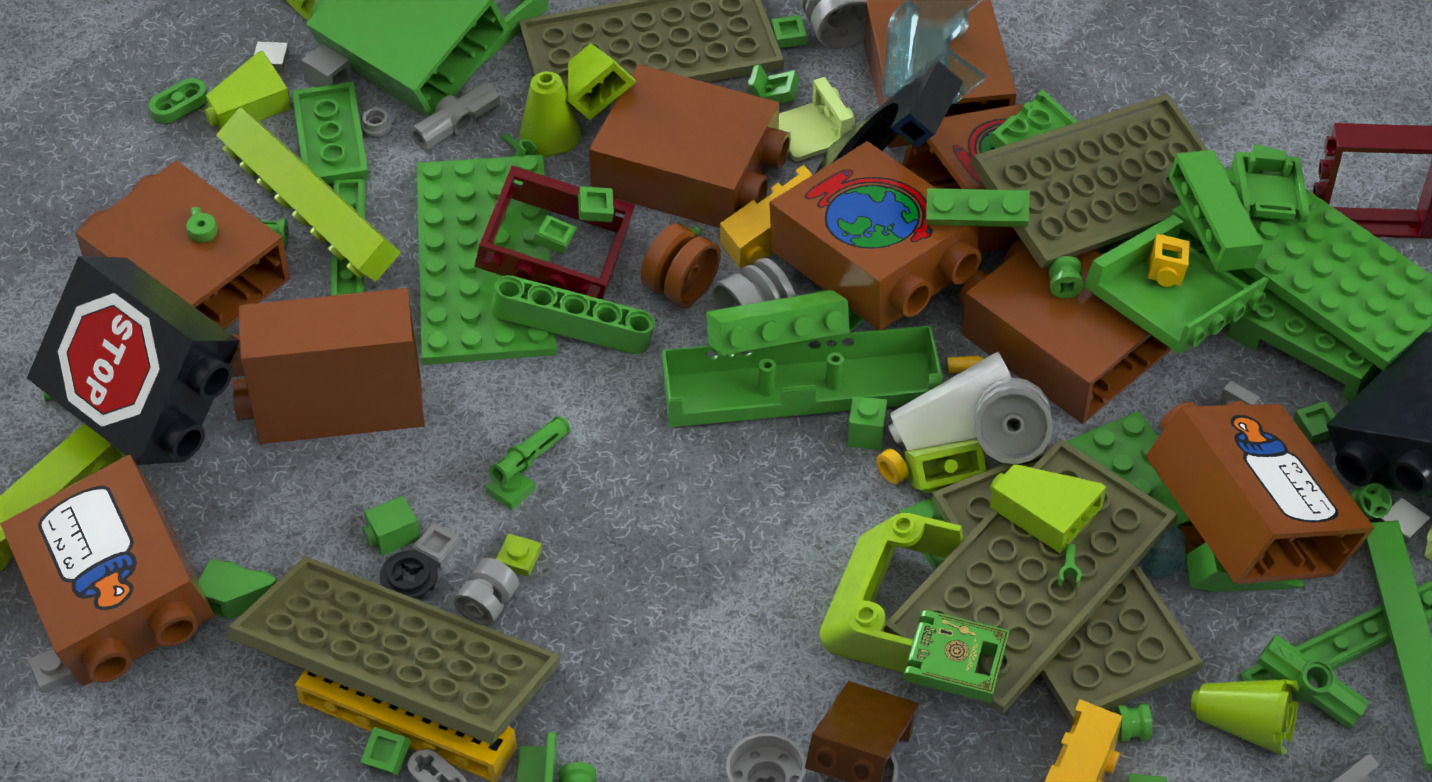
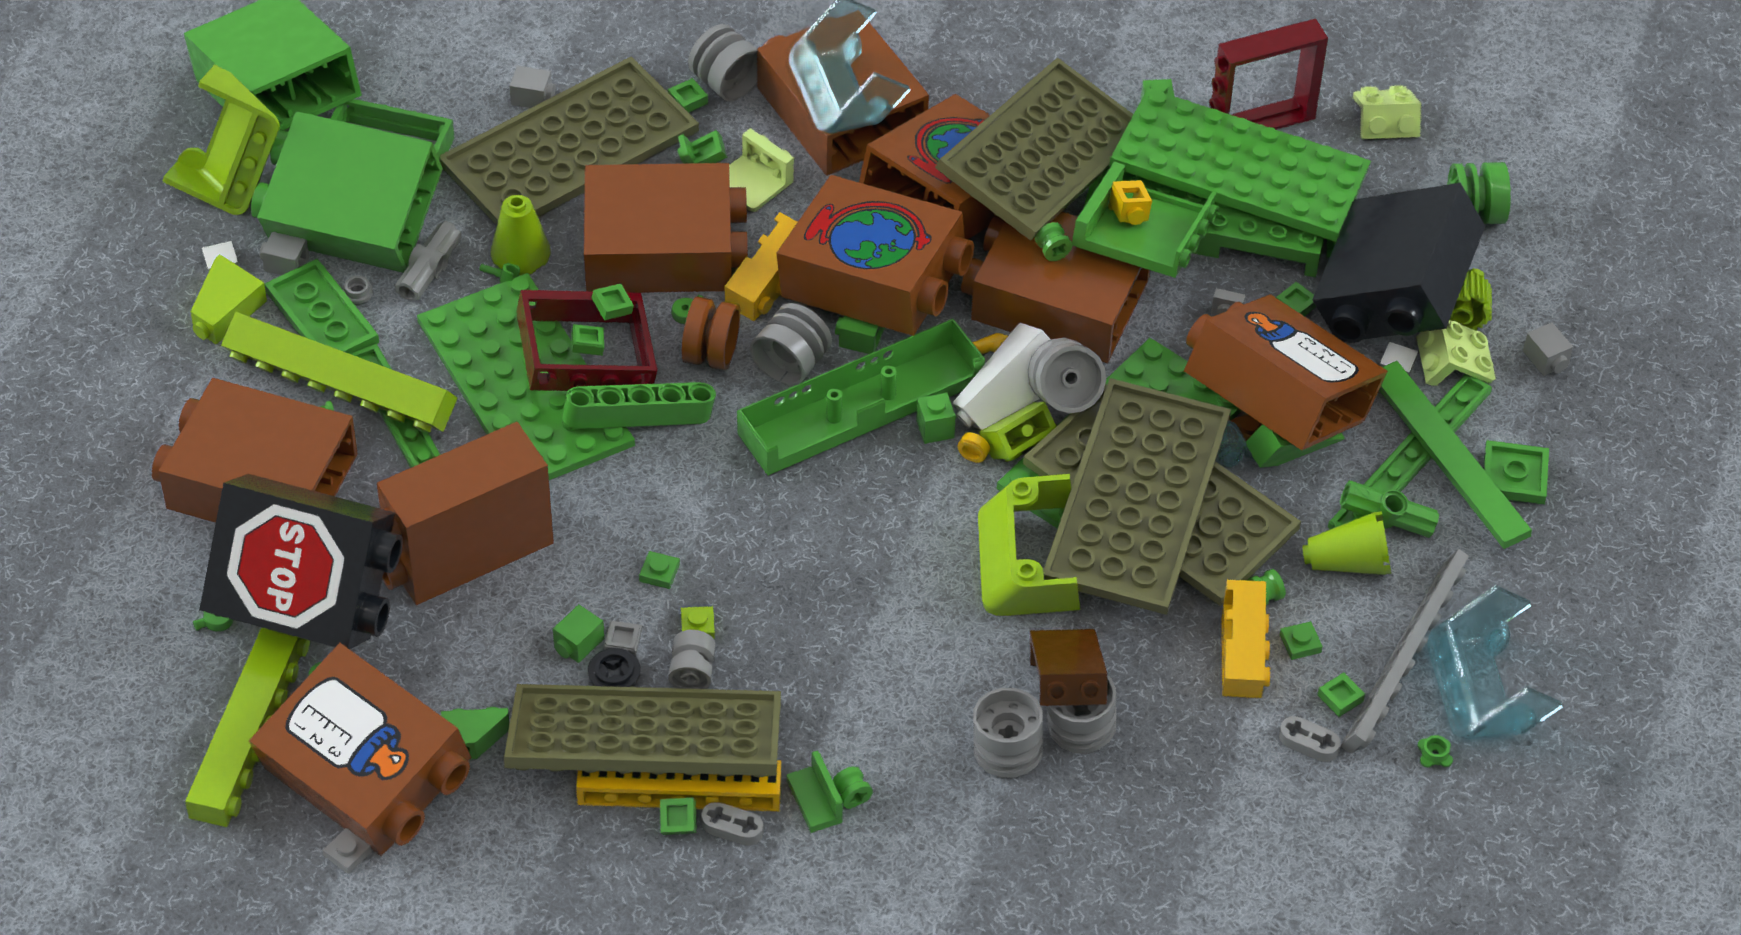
camera: 25 degrees left, 0 degrees up
bright green plate [149,78,207,124] -> none
bright green piece [186,207,218,243] -> none
bright green pin [489,416,571,484] -> none
lime slope [568,43,636,120] -> none
bright green brick [706,290,850,355] -> none
black arch [815,60,963,173] -> none
bright green container [903,610,1009,703] -> none
bright green plate [926,188,1029,227] -> none
bright green wing [989,89,1078,148] -> none
lime slope [990,464,1106,554] -> none
bright green hand [1058,543,1082,589] -> none
bright green brick [1169,150,1263,272] -> none
bright green container [1232,151,1309,222] -> none
bright green wheel [1349,483,1392,521] -> none

